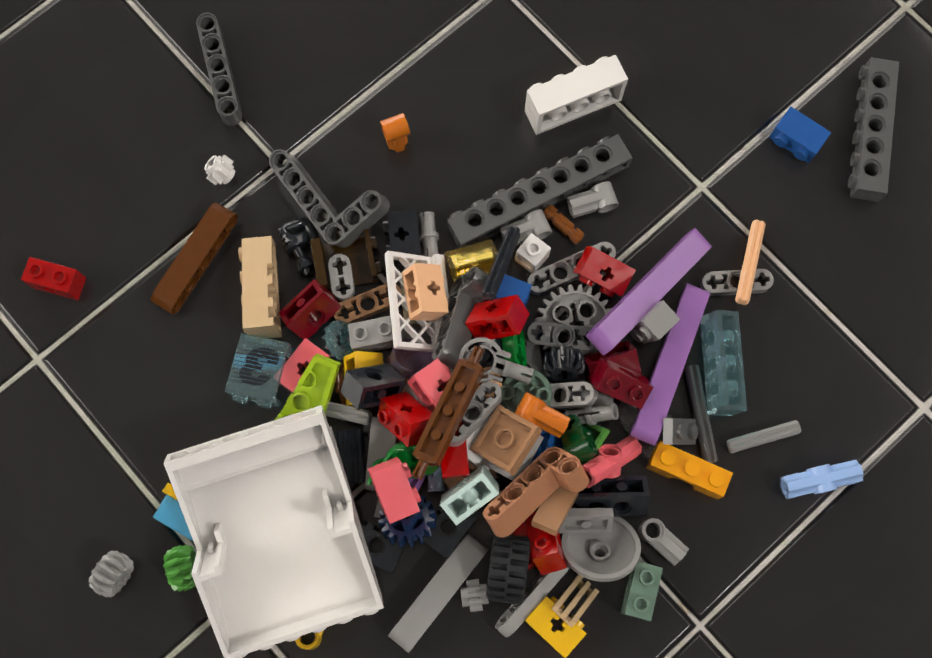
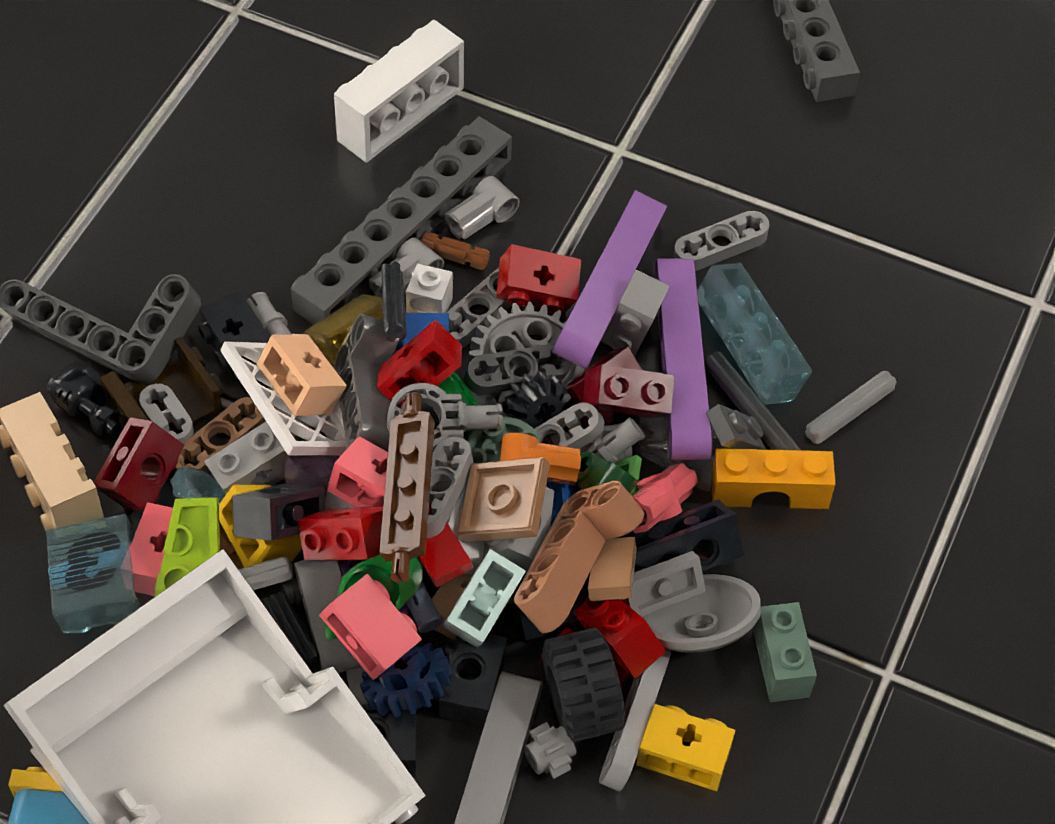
camera: 25 degrees left, 20 degrees down
orange piece [380,113,410,152] -> none
tan tile [551,574,599,628] -> none
light grey piece [637,518,689,566] -> none
light nougat axle [735,220,766,305] -> none
blue brick [769,106,831,163] -> none
light blue piece [780,459,864,499] -> none

